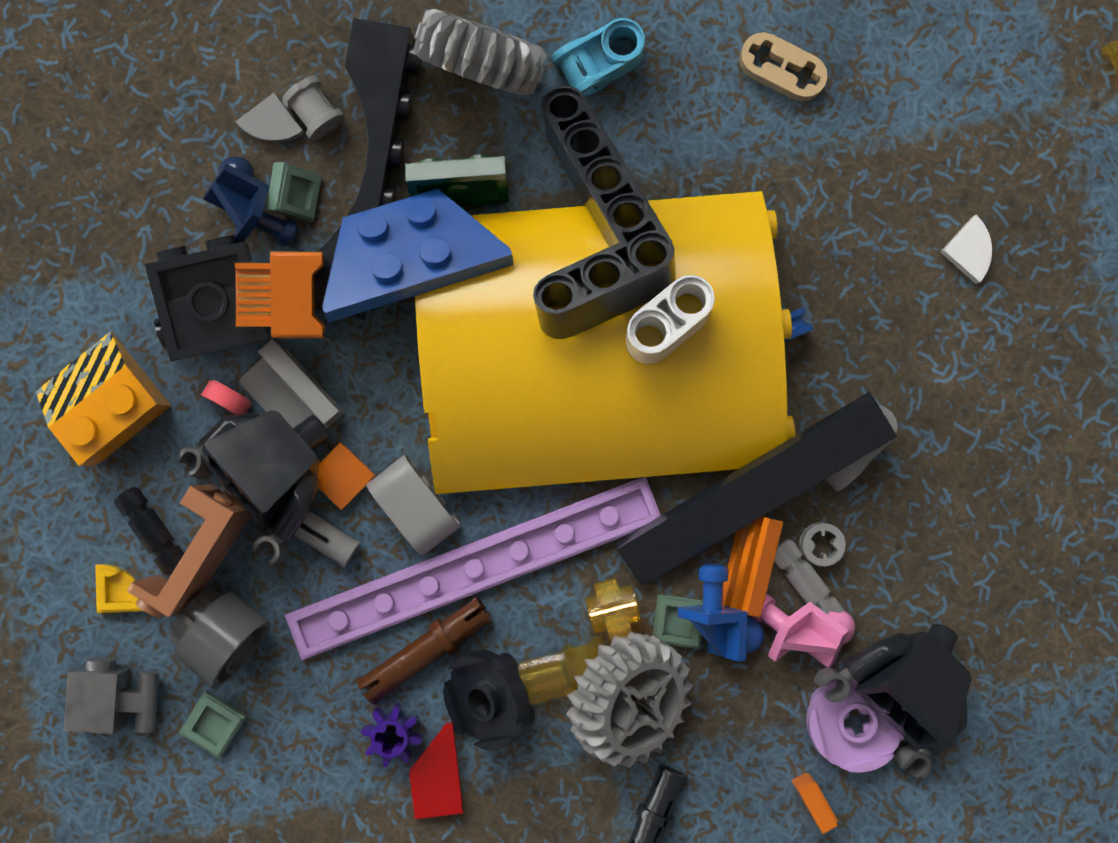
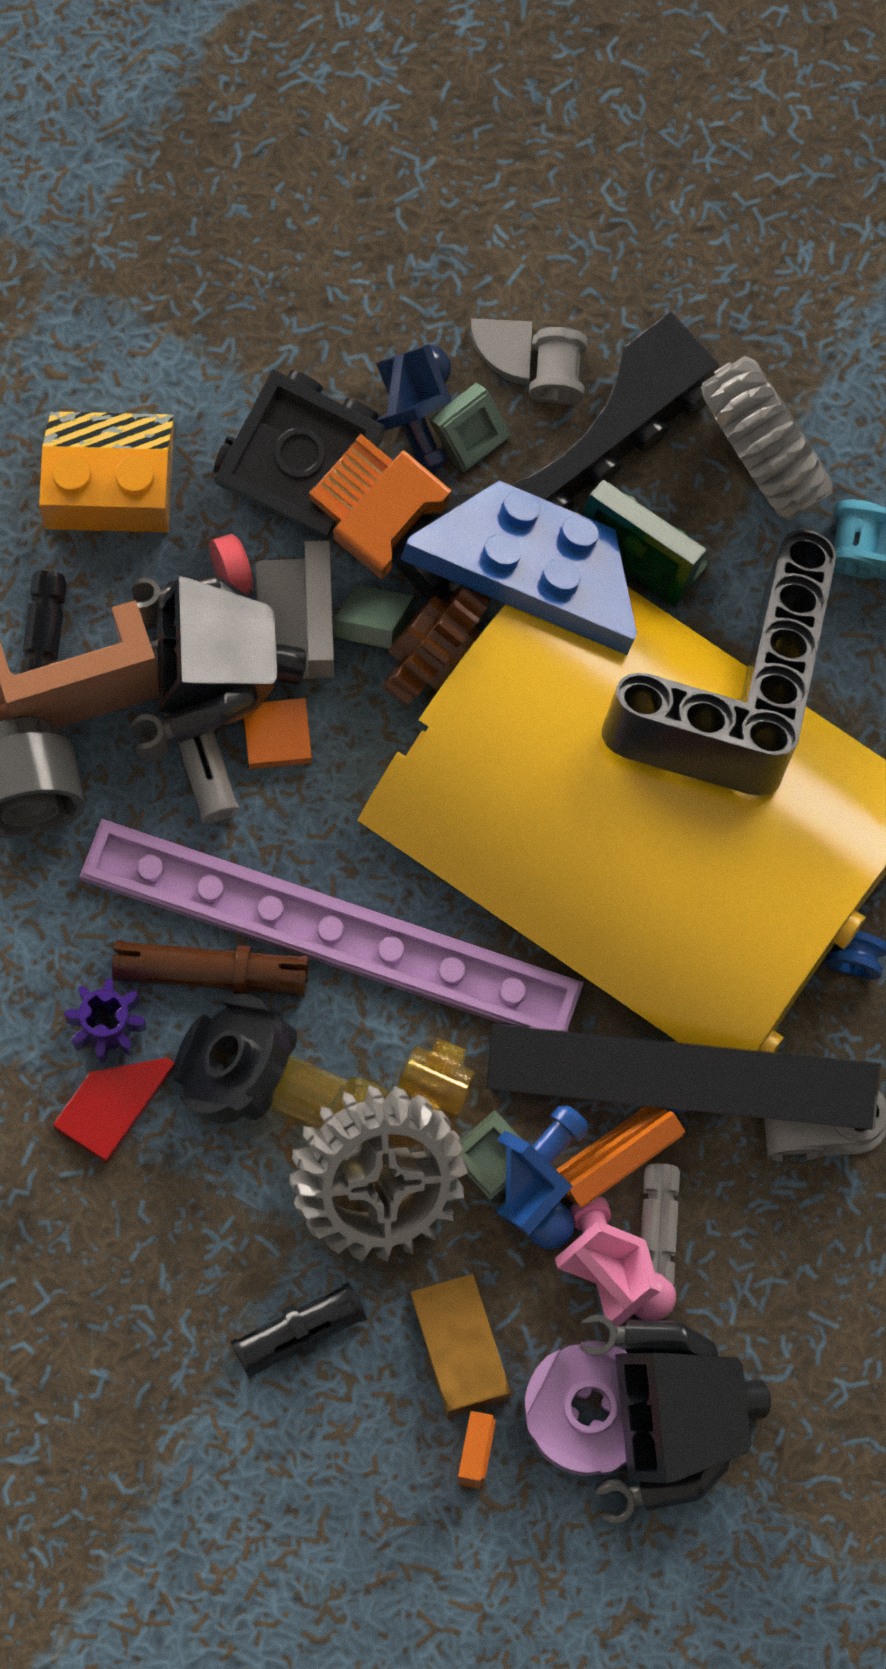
camera: 35 degrees right, 15 degrees down
light grey beam [366,454,461,556] -> none
white beam [626,275,715,364] -> none
light grey bush [799,522,846,567] -> none
none -> sand green tile [333,584,414,649]
none -> reddish brown gear [381,585,491,706]
none -> pearl gold slope [410,1274,511,1418]

